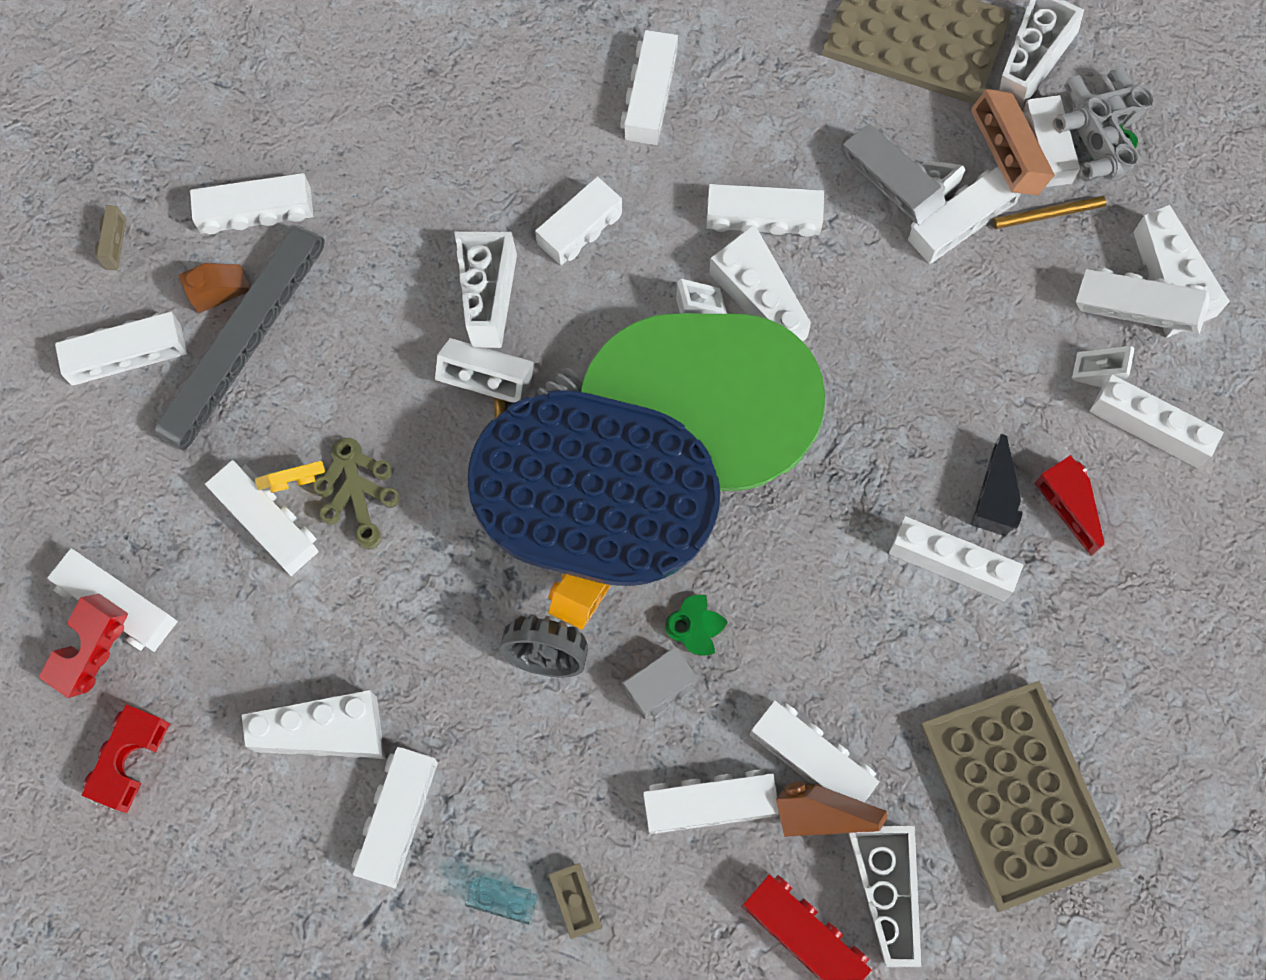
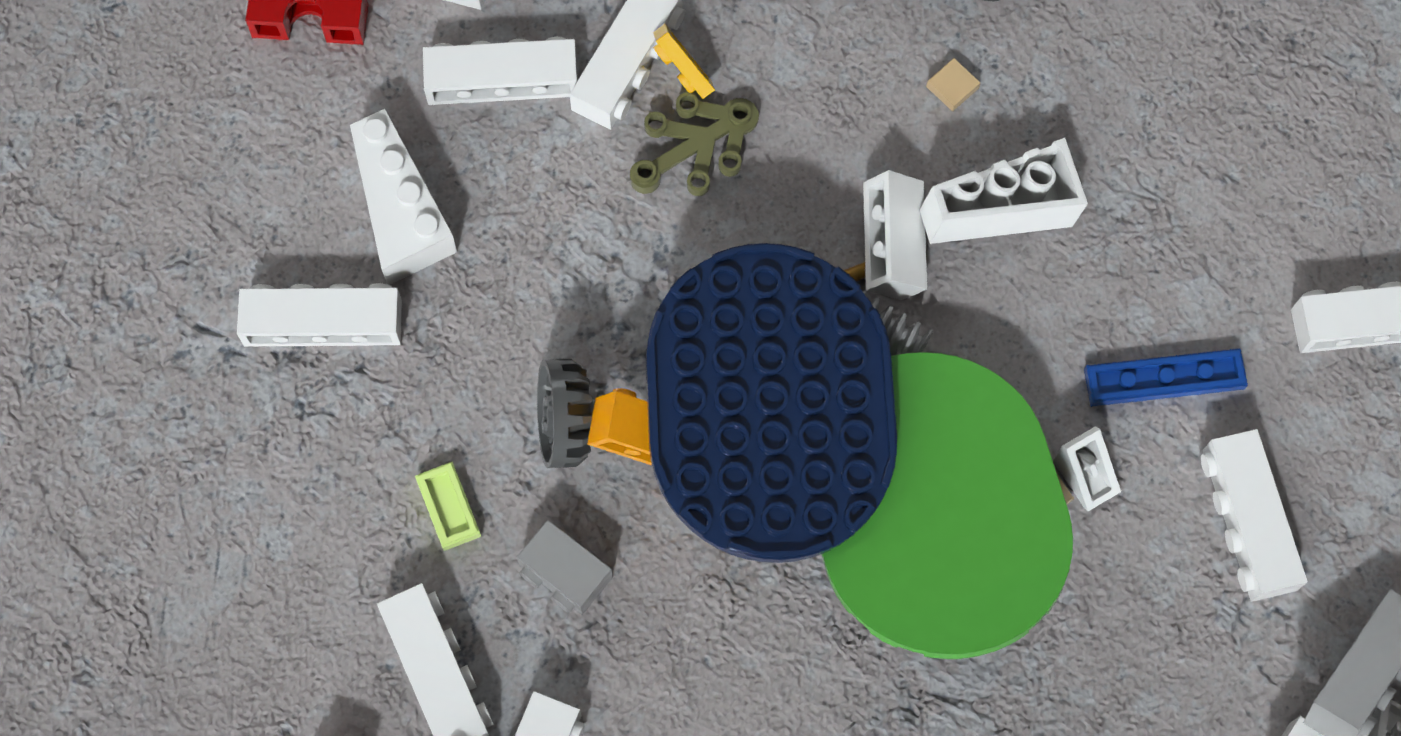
camera: 70 degrees right, 0 degrees up
clear light blue hinge [465,875,538,925] -> none
white brick [535,176,622,266] -> none
dark tan plate [549,863,602,940] -> none
green plate [665,594,728,656] -> none
white wedge [709,225,811,341] -> none
none -> yellowish green tile [415,462,482,551]
none -> white brick [423,36,578,105]
none -> tan tile [926,58,981,112]
none -> blue tile [1084,348,1248,407]

